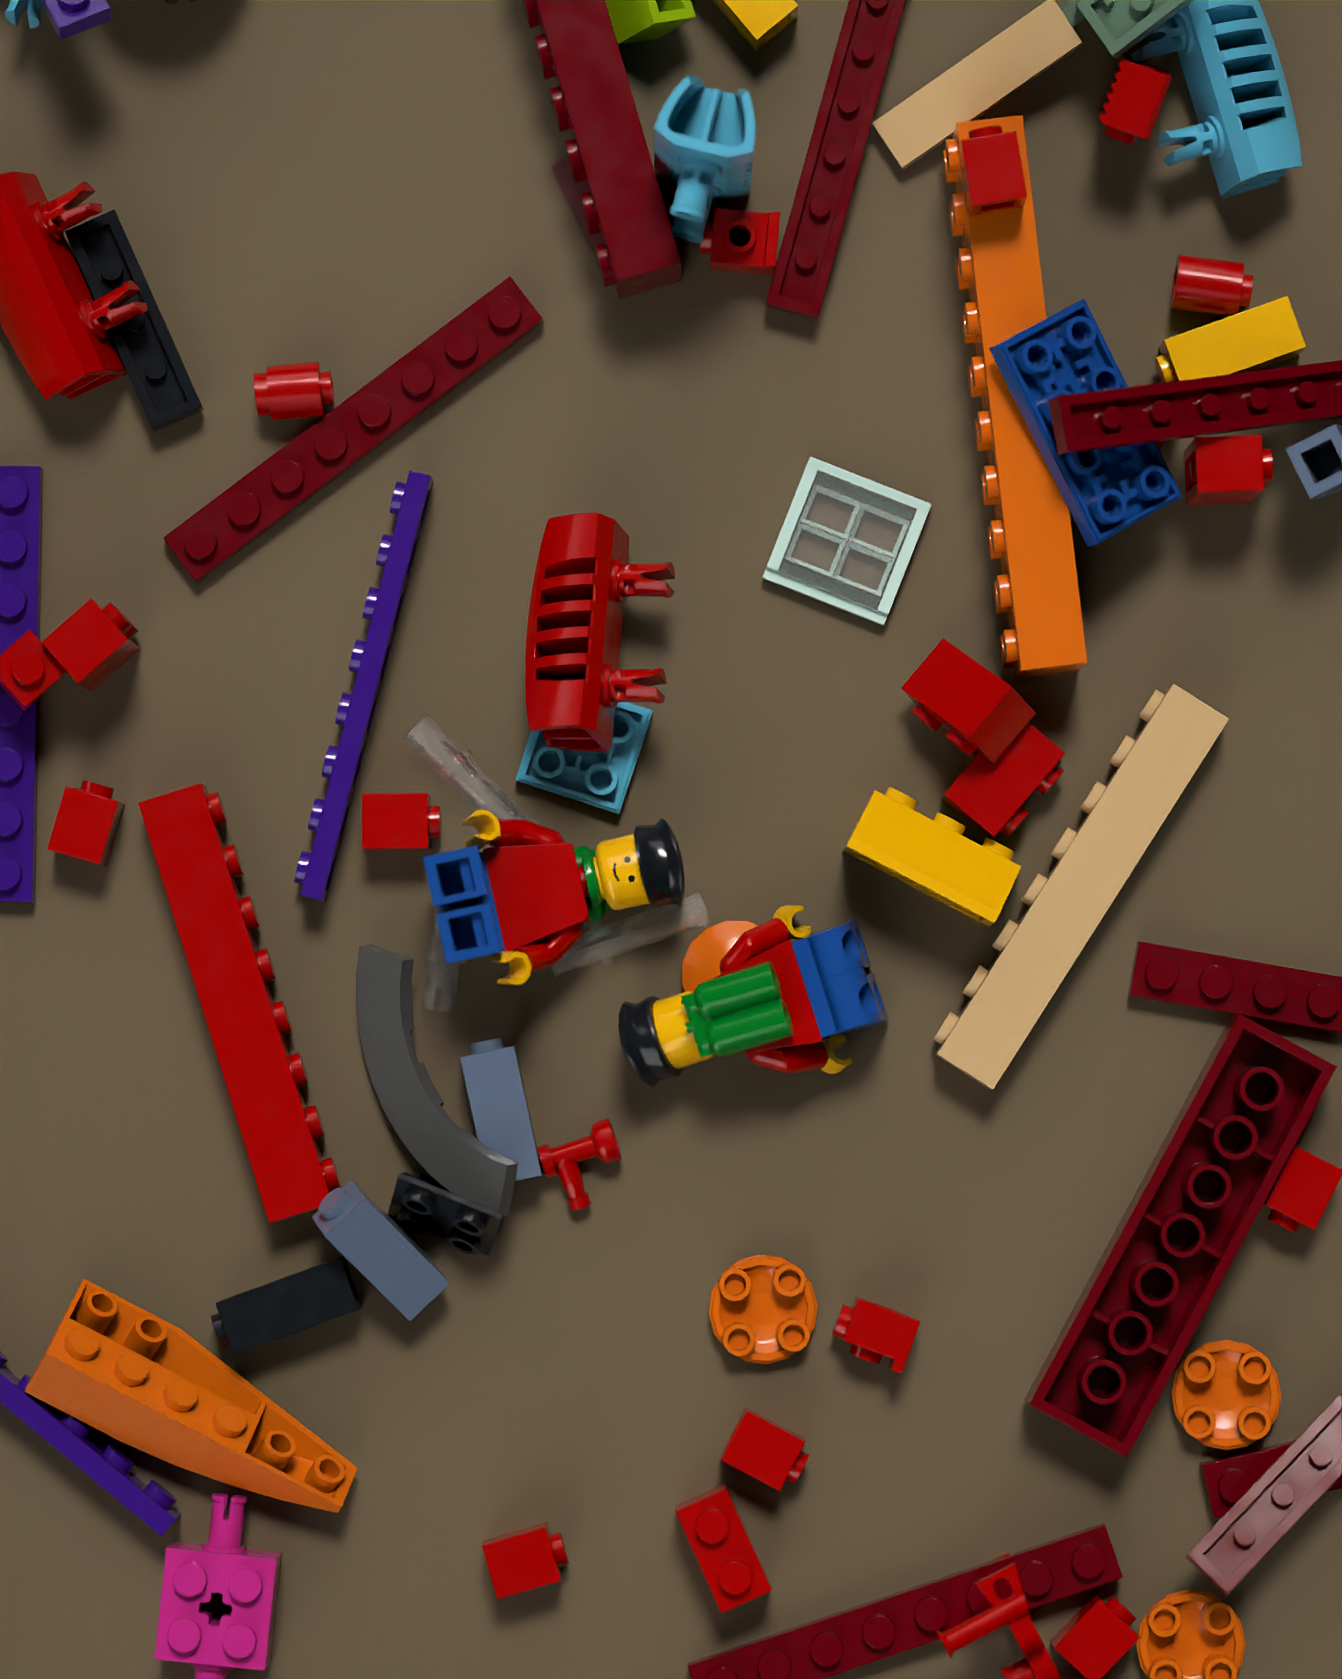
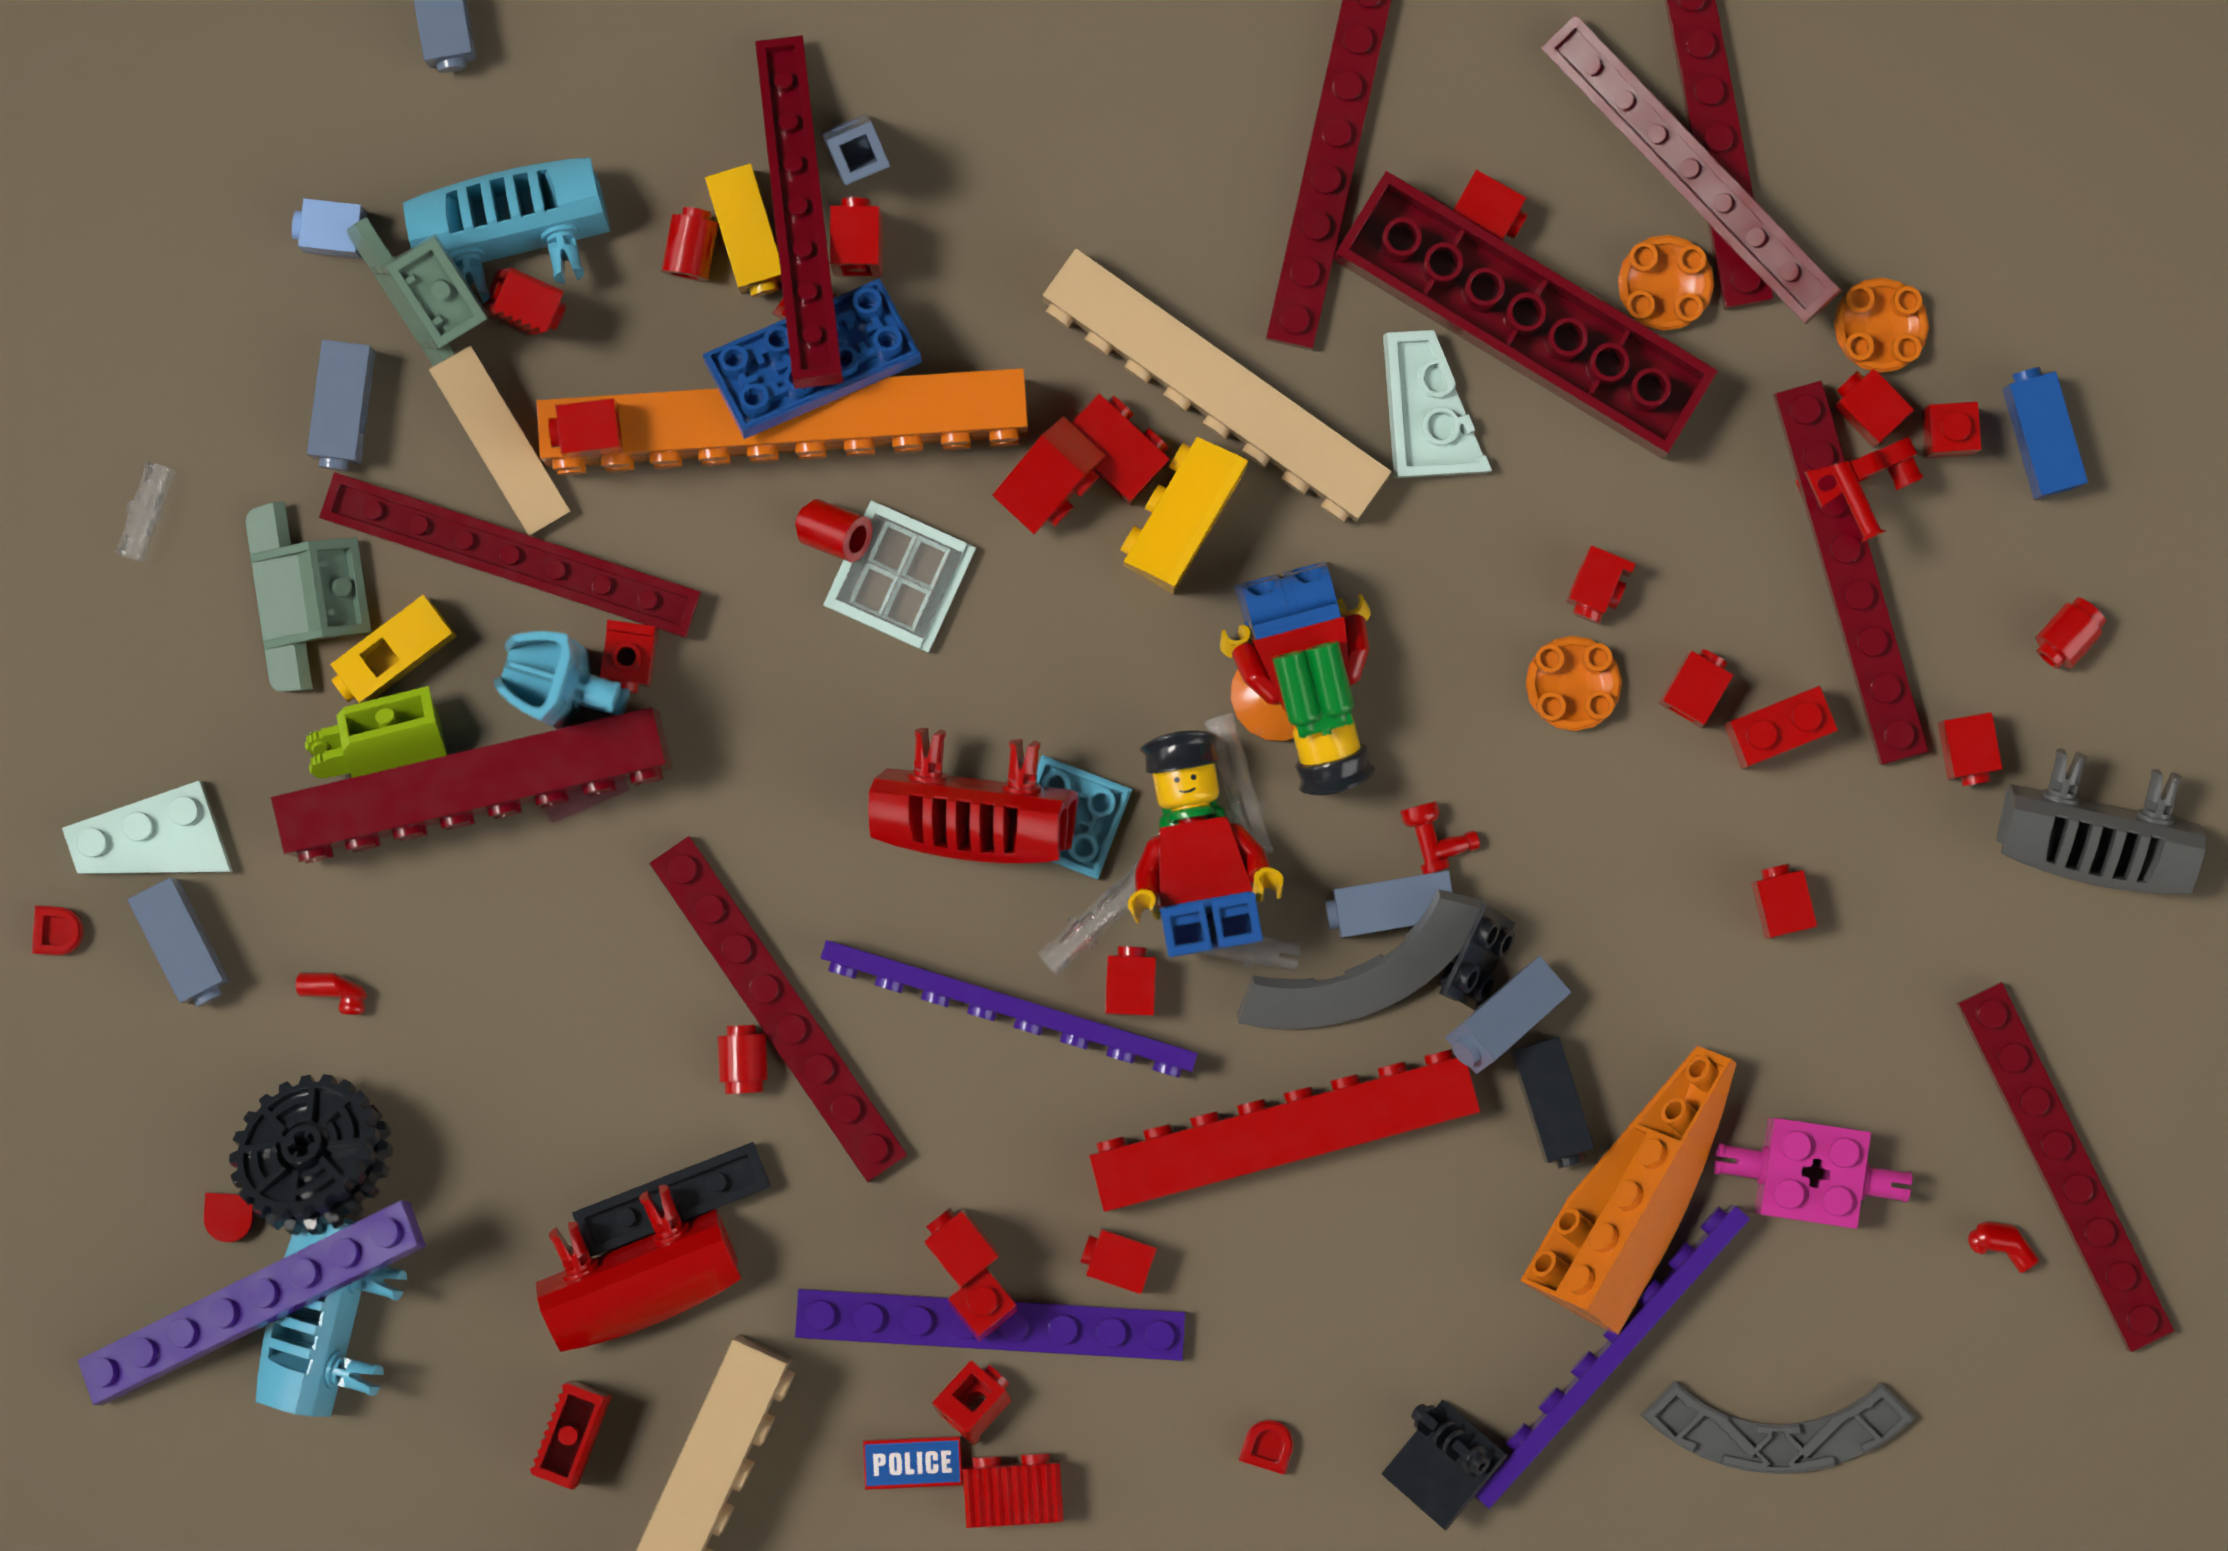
camera: 90 degrees left, 0 degrees up
none -> red brick [795,499,872,563]
none -> light aqua wing [1383,330,1492,479]

